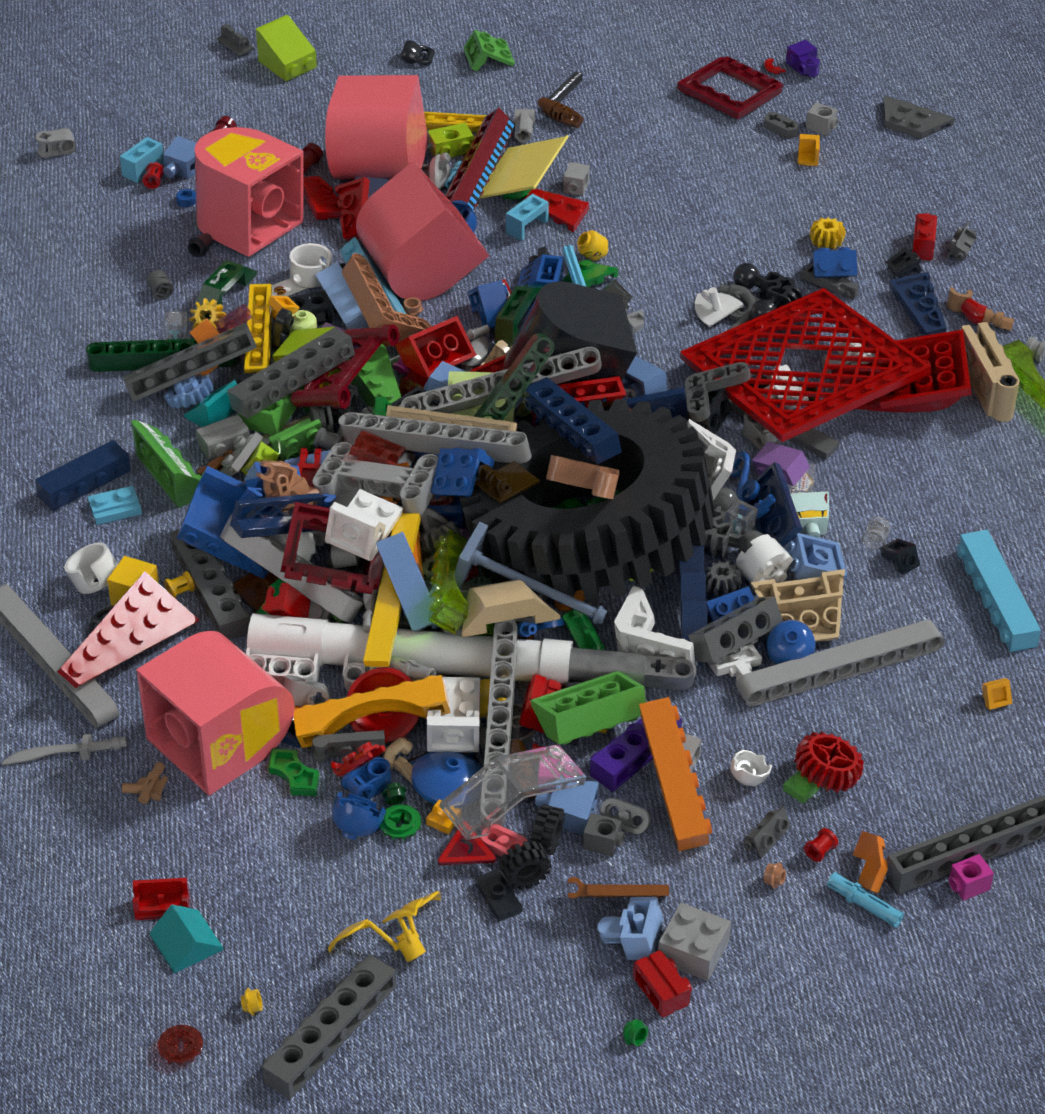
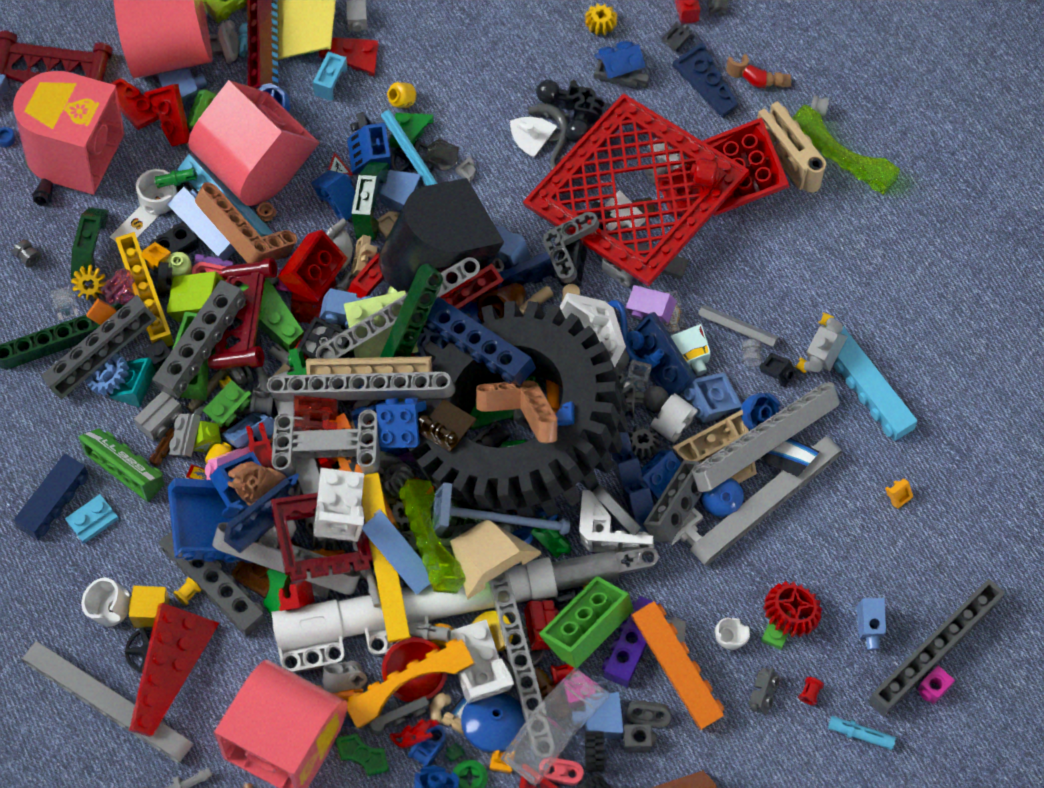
camera: 20 degrees left, 20 degrees up
nougat plate [764,862,786,889] -> none
orange tile [853,831,888,893] -> none
none -> green pin [155,167,197,189]
none -> blue tile [555,402,574,426]
none -> dark grey beam [592,484,641,535]
none -> red head [690,158,721,187]
none -> light grey beam [692,382,840,492]
none -> light grey tile [698,305,779,346]
none -> blue cylinder [740,393,781,431]
none -> sticker [759,438,820,477]
none -> light grey torso [794,312,848,373]
none -> medium blue torso [856,598,886,650]

